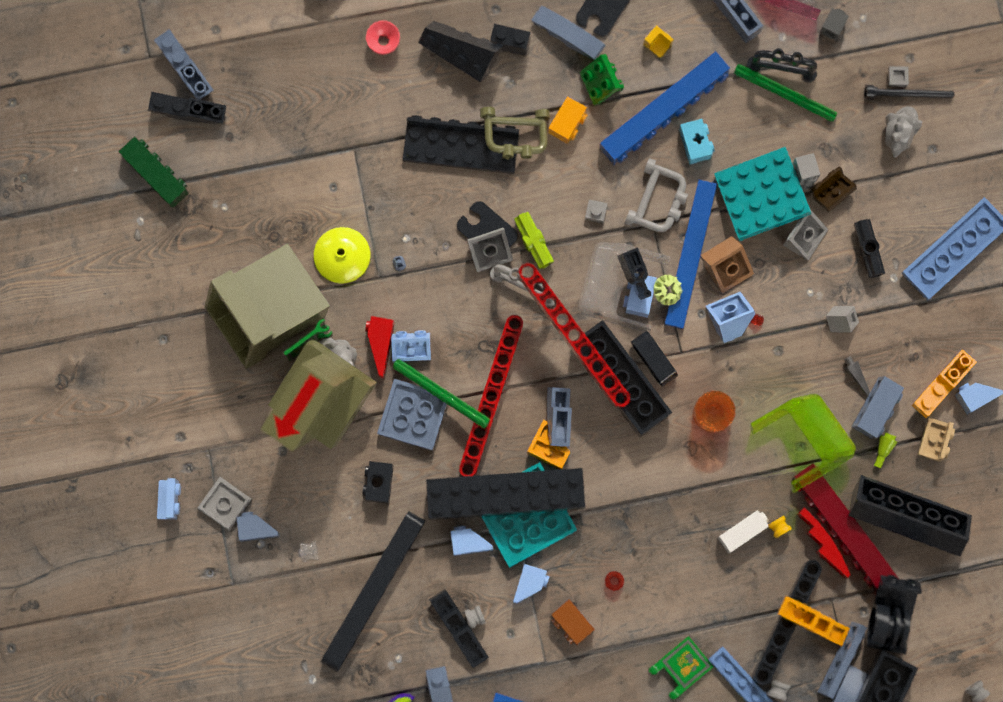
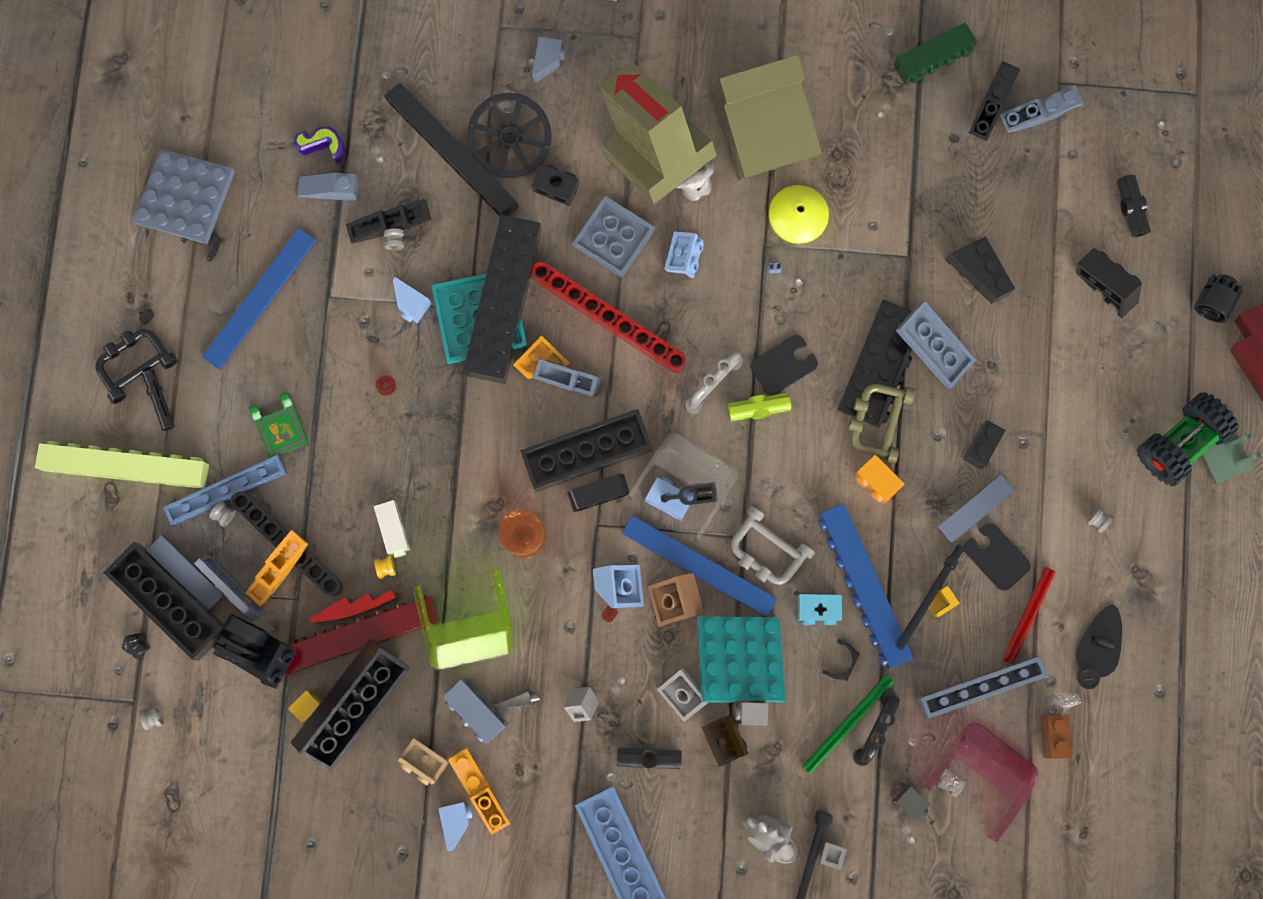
camera: 105 degrees right, 0 degrees up
light grey tile [197,477,252,531] -> none
green flag [284,319,333,361] -> none
red slope [365,316,395,379] -> none
coral piece [366,21,400,55] -> none
green axle [393,359,490,428] -> none
black wedge [418,21,504,82] -> none
light blue slope [451,526,493,556] -> none
light grey slope [467,228,513,272] -> none
red beam [517,263,630,407] -> none
dark orange brick [551,599,595,645] -> none
green plate [579,54,624,106] -> none
light grey plate [585,200,608,223] -> none
yellowish green gear [653,275,683,305] -> none
lime cone [874,432,898,468] -> none
none -> yellow panel [289,690,321,724]
none -> black wheel [467,93,552,178]
none -> black cap [822,639,860,681]
none -> black bar [895,544,965,650]
none -> sand blue plate [896,301,976,389]
none -> black wedge [945,236,1015,304]

